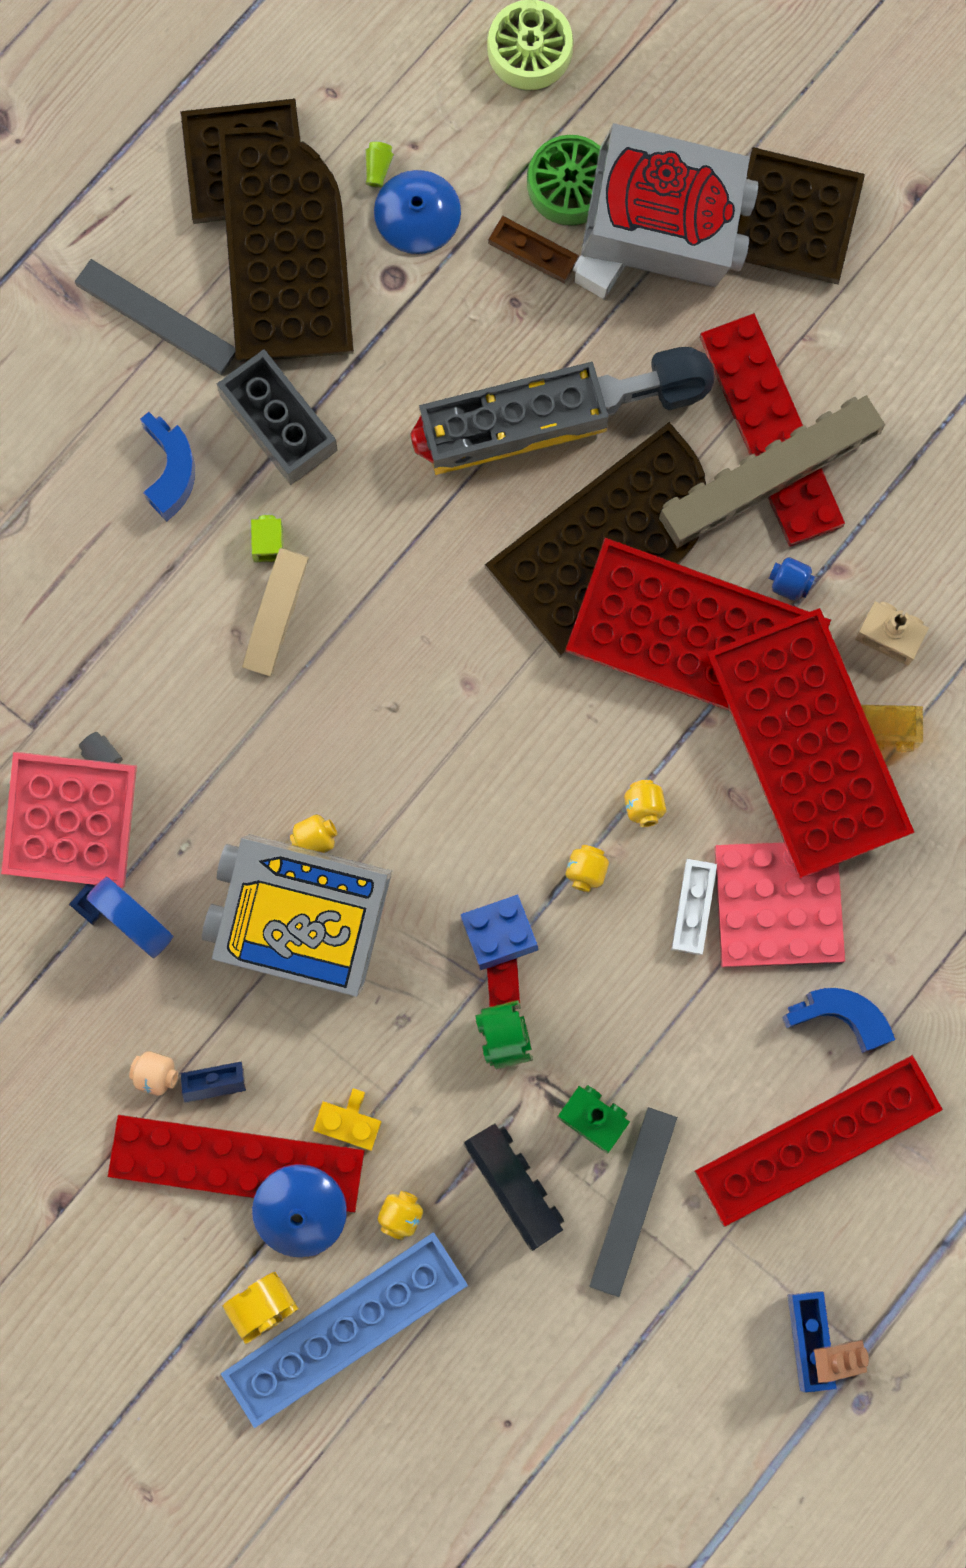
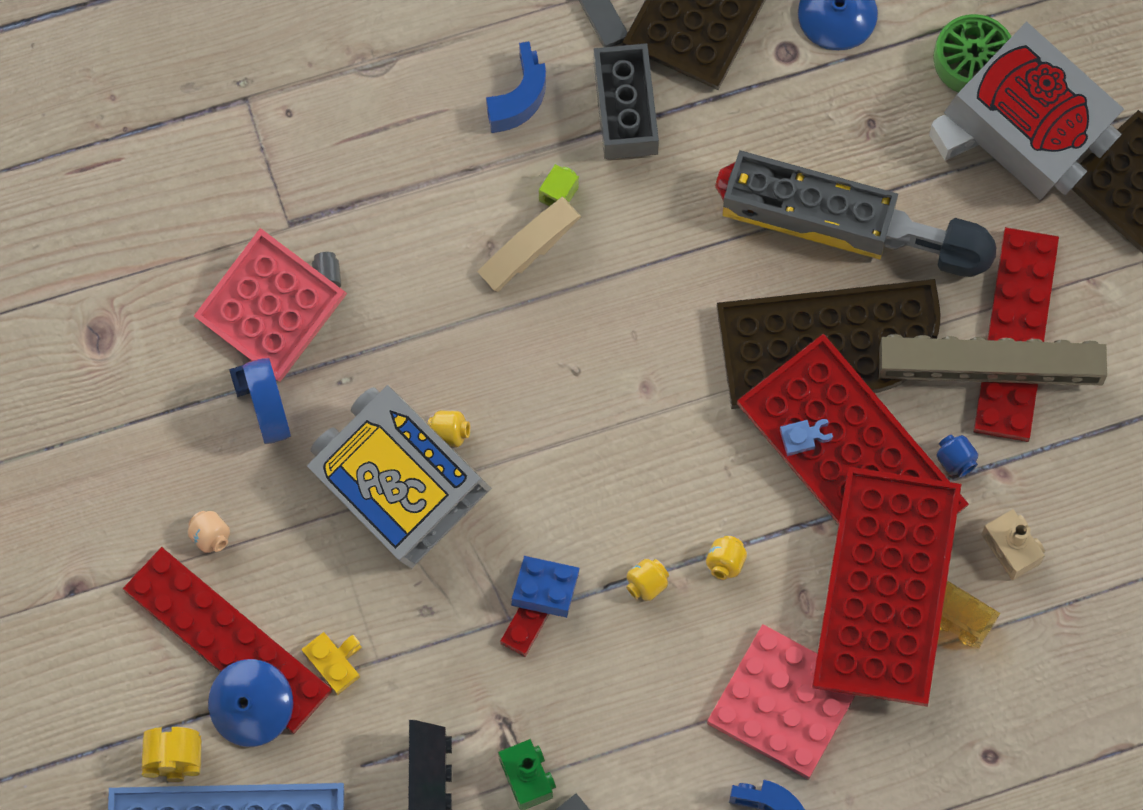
camera: 35 degrees right, 10 degrees down
dark blue plate [181,1061,246,1103] -> none
yellow head [377,1190,423,1240] -> none
green brick [475,1000,533,1070] -> none
reddish brown plate [488,215,579,284] -> none
white plate [671,859,717,955] -> none
none -> medium blue plate [779,419,833,456]

